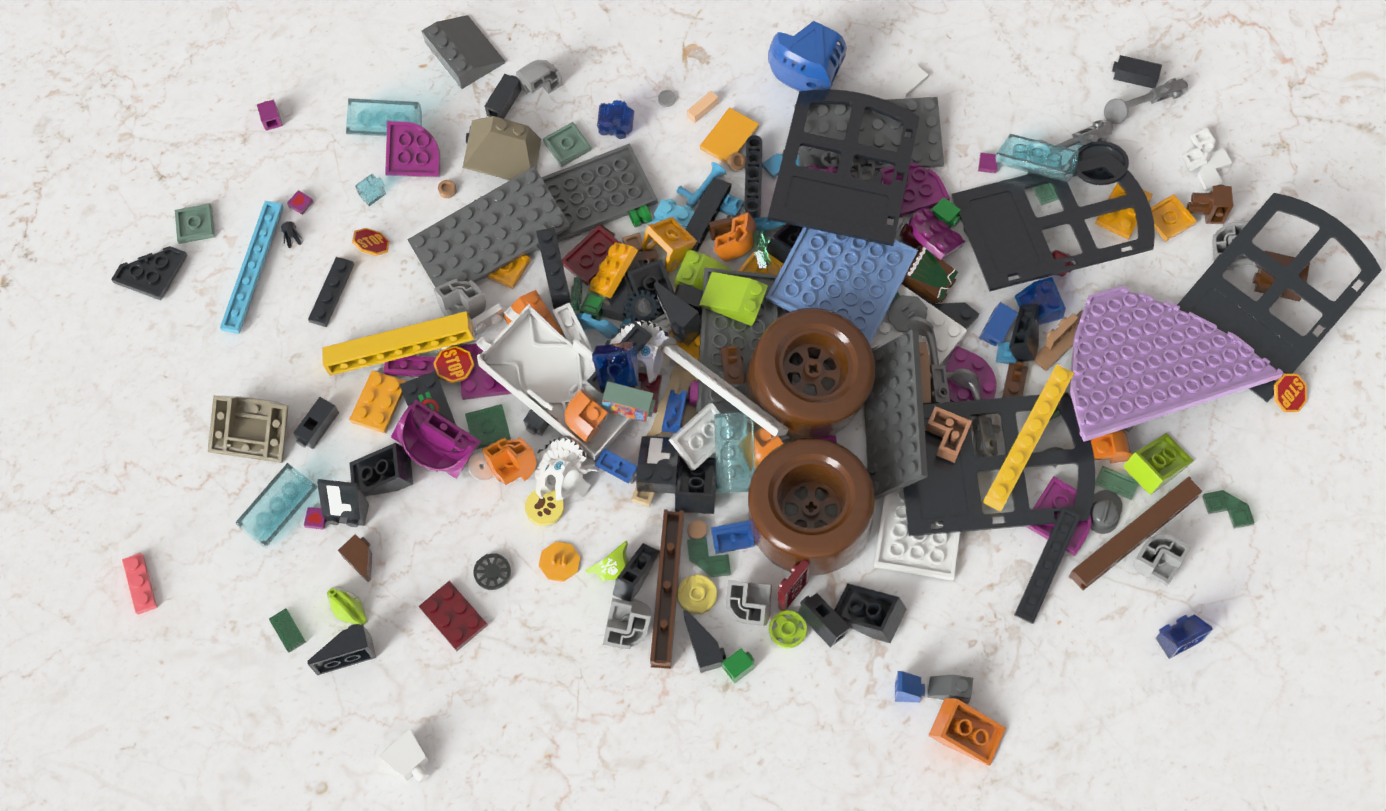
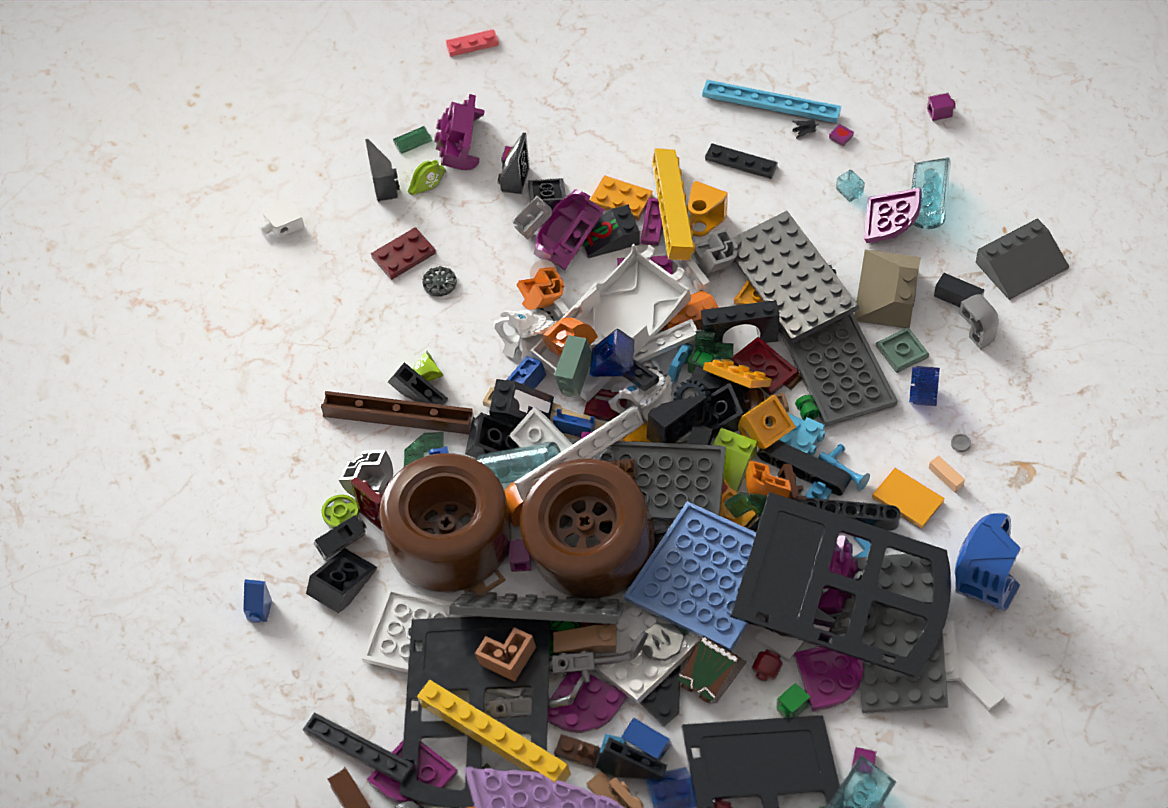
camera: 95 degrees right, 10 degrees down
black plate [111,246,187,300] -> none
sand green tile [175,204,215,244] -> none
dark tan slope [208,395,289,463] -> none
clear light blue brick [235,463,318,548] -> none
black brick [293,397,339,449] -> none
reddish brown slope [338,534,372,582] -> none
piece [352,228,390,256] -> none
piece [433,346,474,383] -> none
medium nougat tile [438,180,457,198] -> none
clear green tile [465,404,511,450] -> none
light yellow tile [525,489,564,526] -> none
light orange piece [539,542,581,582] -> none
light grey brick [603,598,651,649] -> none
light yellow tile [677,574,717,615] -> none
black slope [683,610,727,673] -> none
medium nougat tile [687,520,707,541] -> none
lime slope [699,272,768,326] -> none
green brick [722,648,755,684] -> none
medium nougat tile [727,152,746,171] -> none
magenta plate [909,207,966,260] -> none
dark grey slope [927,675,973,704] -> none
orange slope [928,698,1006,766] -> none
none -> magenta piece [434,94,485,170]
none -> light grey hinge [513,196,552,240]
none -> white plate [553,298,569,320]
none -> light orange hose [688,180,728,237]

